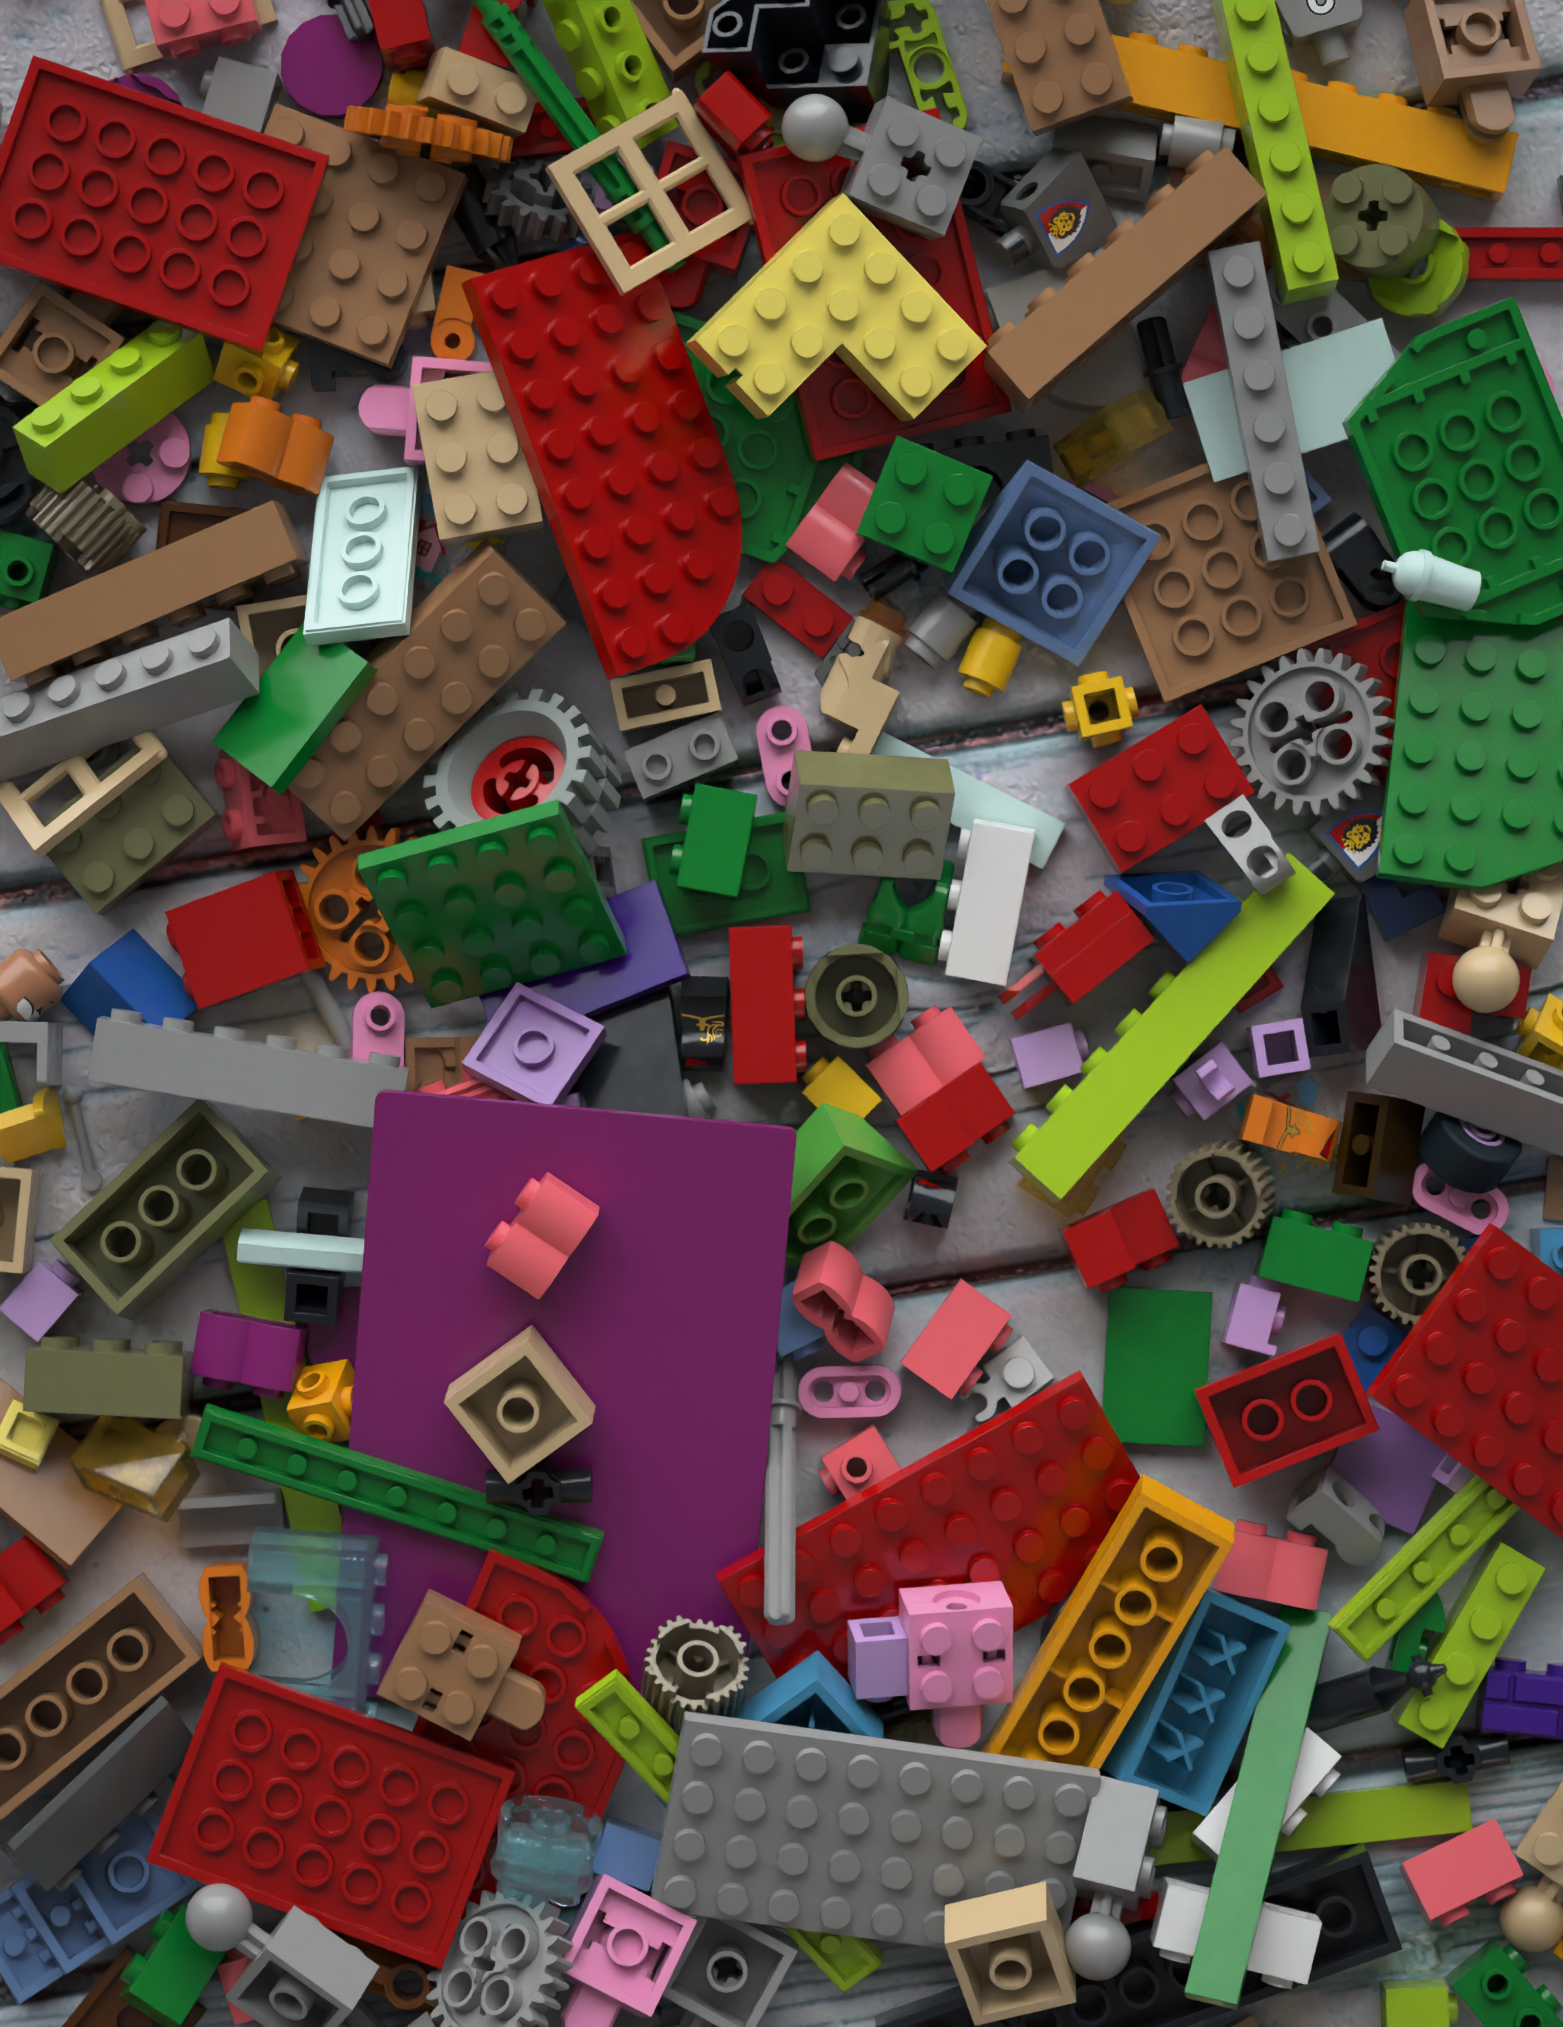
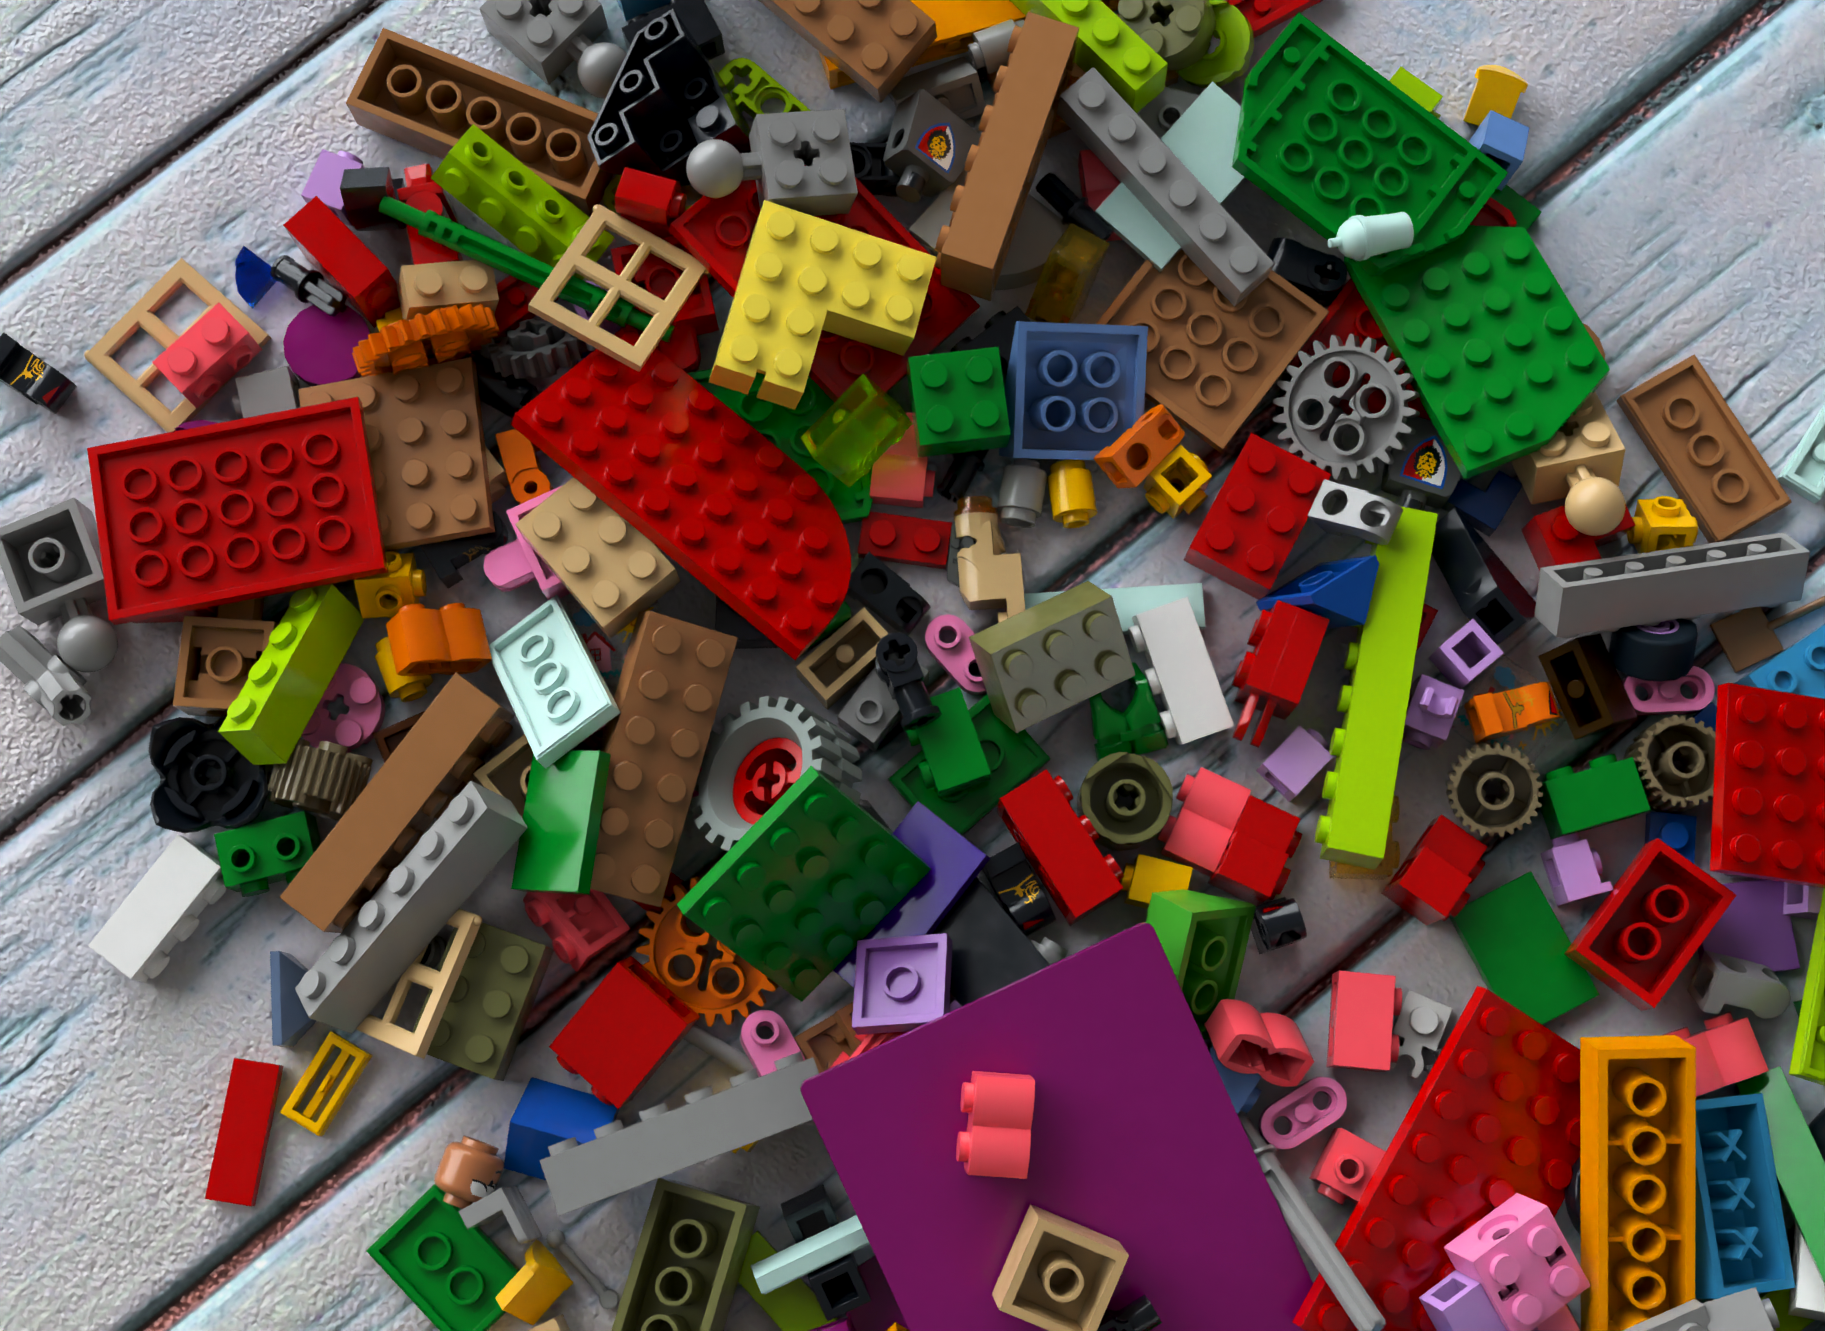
camera: 30 degrees left, 10 degrees down
none -> clear neon green brick [800,373,913,488]
none -> black connector [875,632,942,731]
none -> orange leg [1093,404,1185,489]

